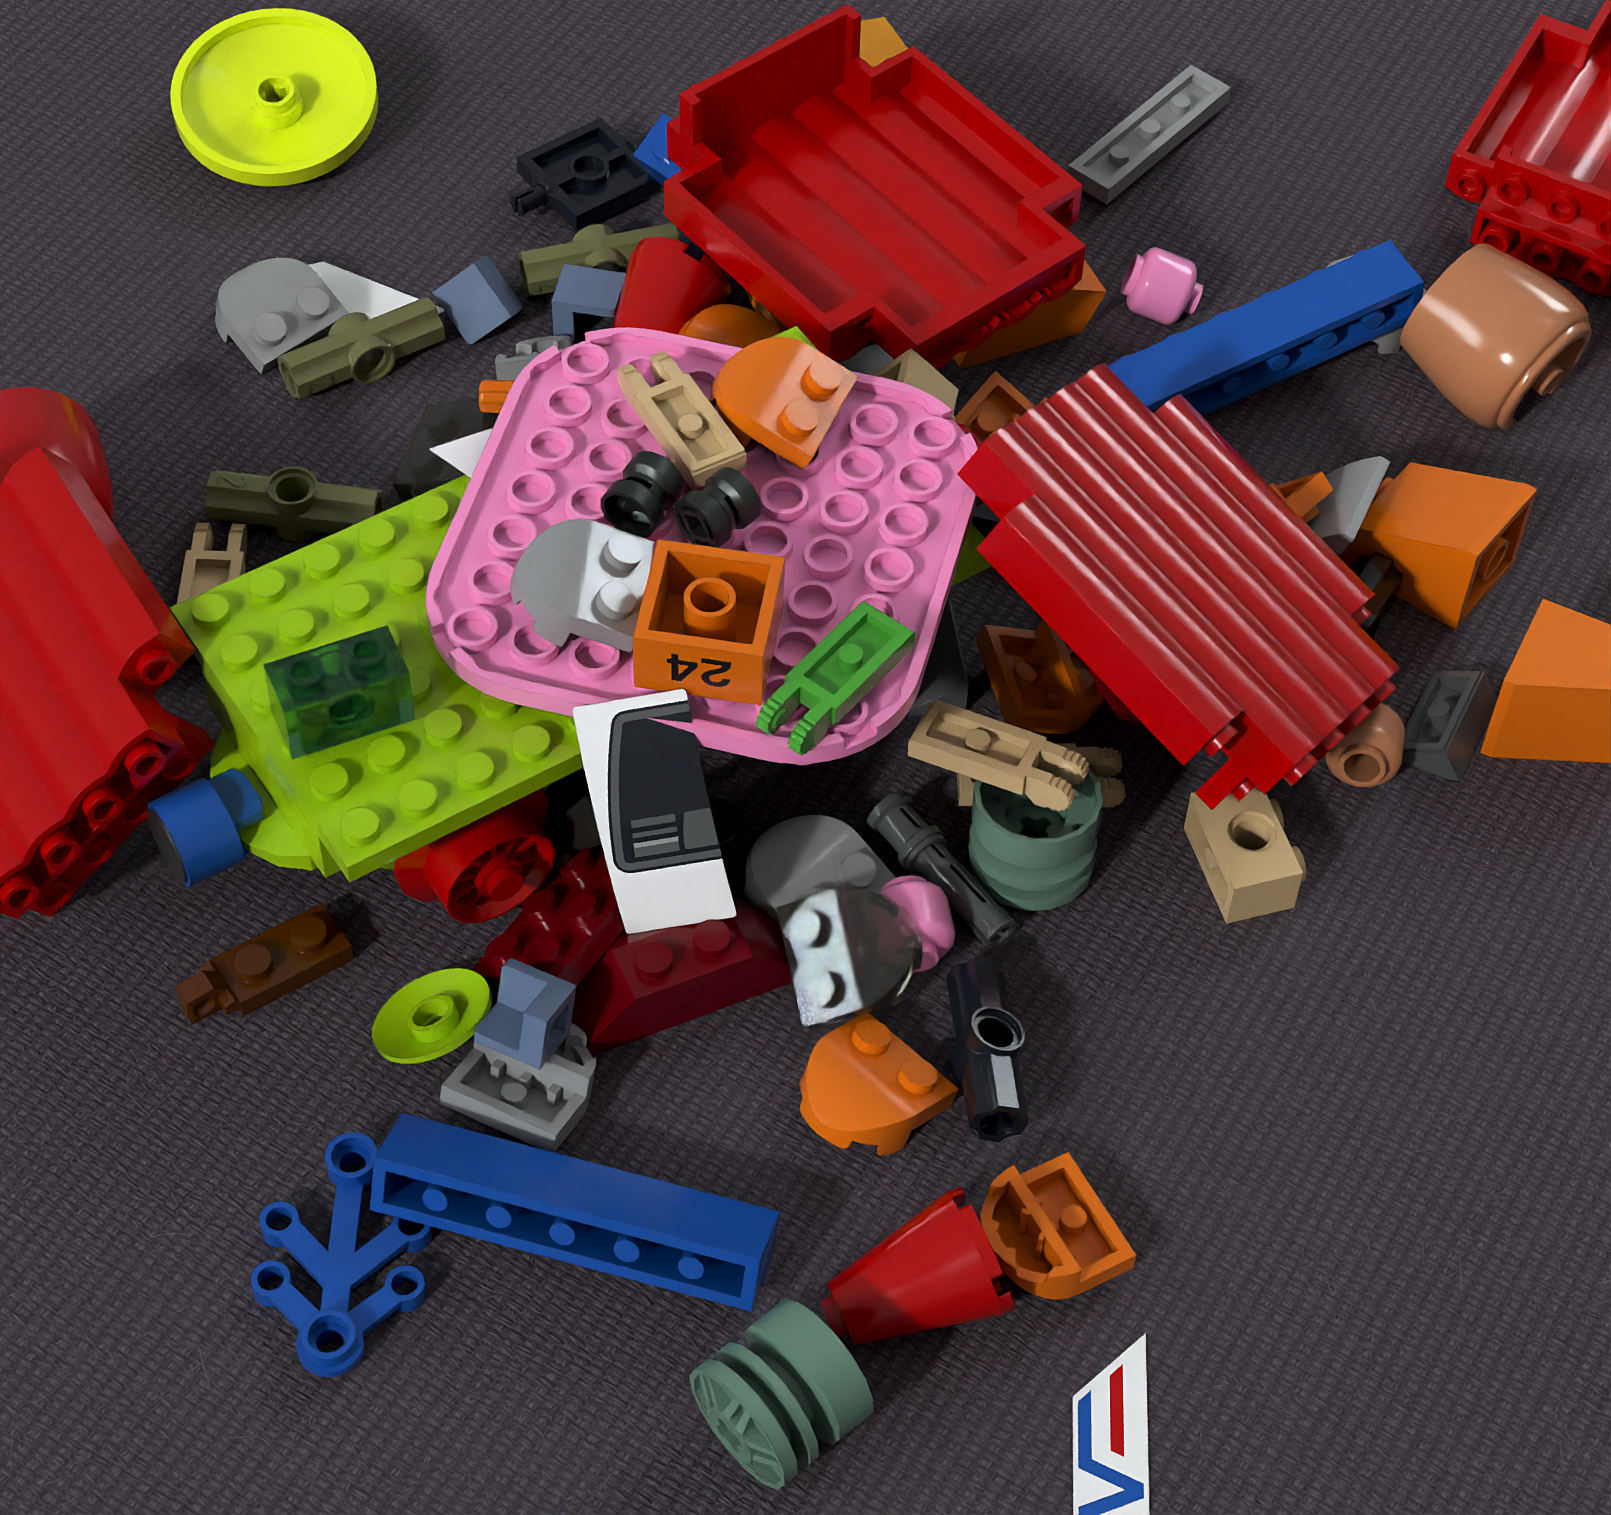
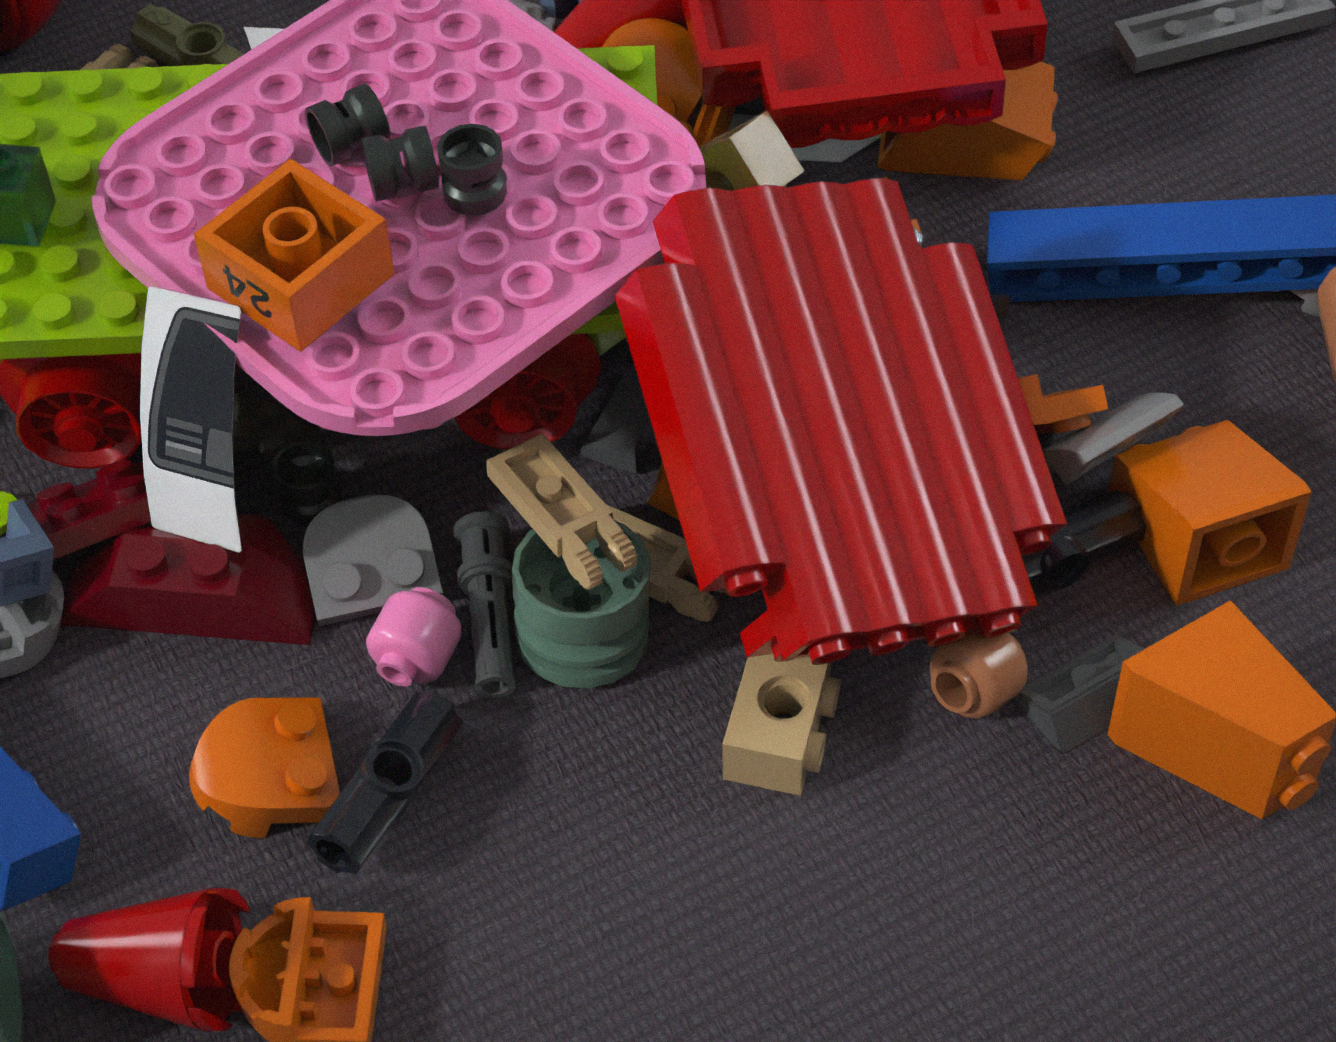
camera: 35 degrees right, 0 degrees up
light grey slope [510,519,654,653] -> none
tan hinge [616,351,747,490] -> none
orange slope [710,337,858,470] -> none
bright green hinge [755,601,915,756] -> none
clear smoke slope [776,887,923,1030] -> none
bright pink head [1120,247,1203,325] -> none
none -> pearl dark grey wheel [437,124,507,216]

